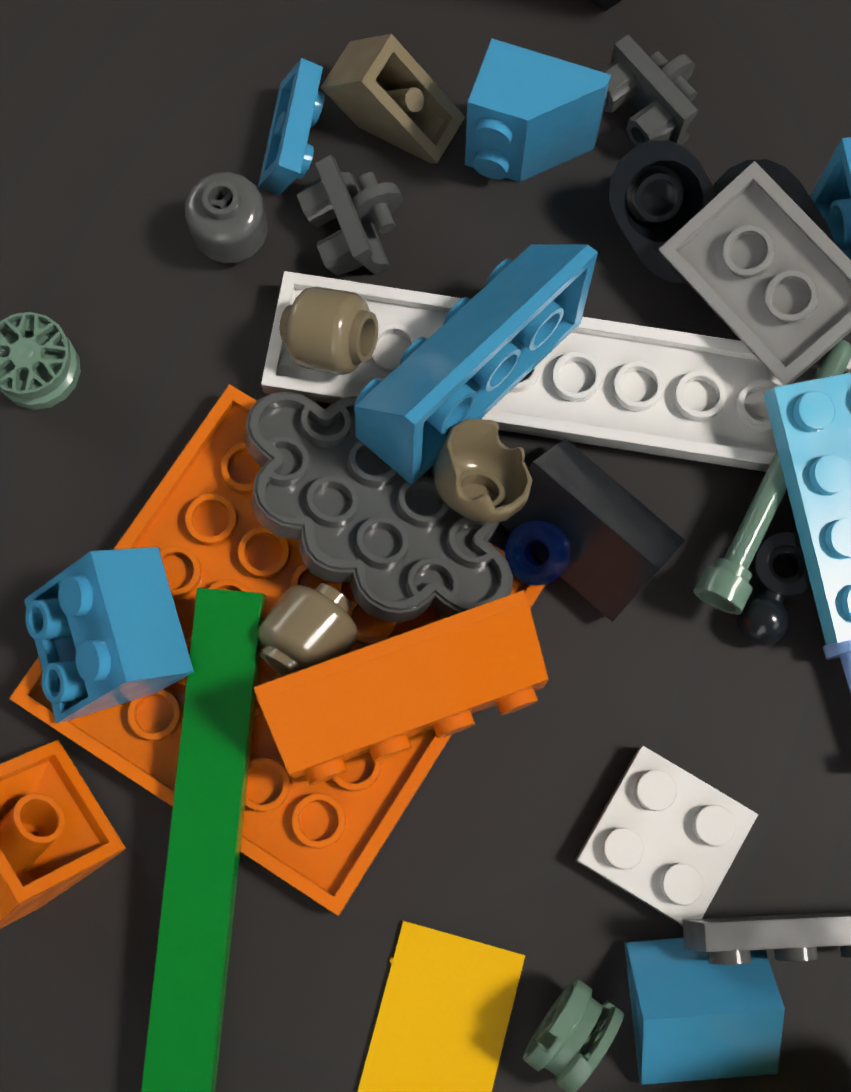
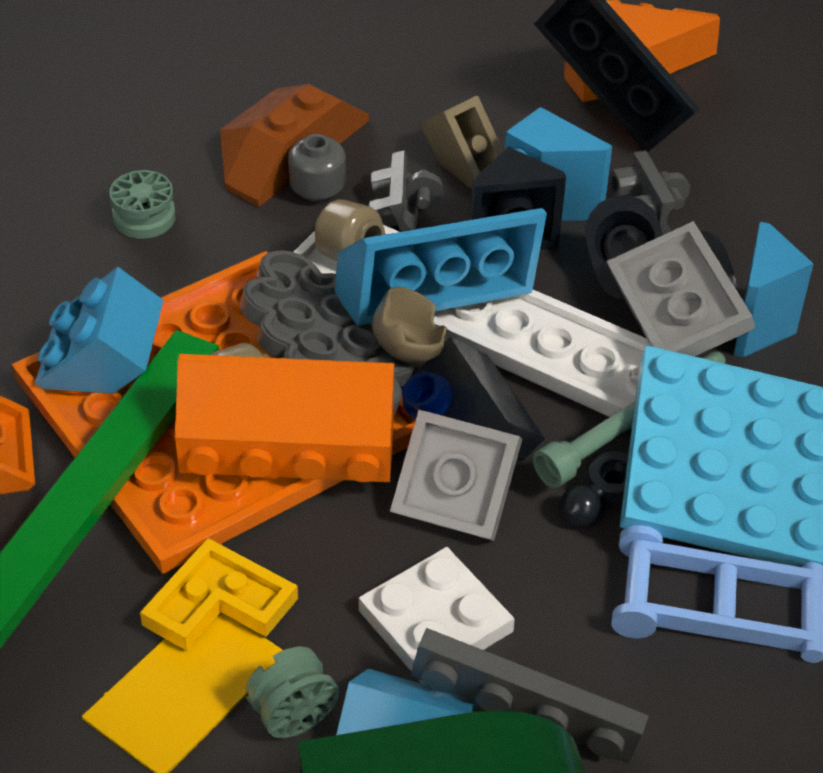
camera: 20 degrees right, 30 degrees down
dark azure plate [258,58,325,195] -> none
none -> yellow plate [140,538,298,651]
none -> dark orange wedge [220,84,369,208]
none -> light grey plate [390,410,522,541]
none -> black slope [470,147,566,250]

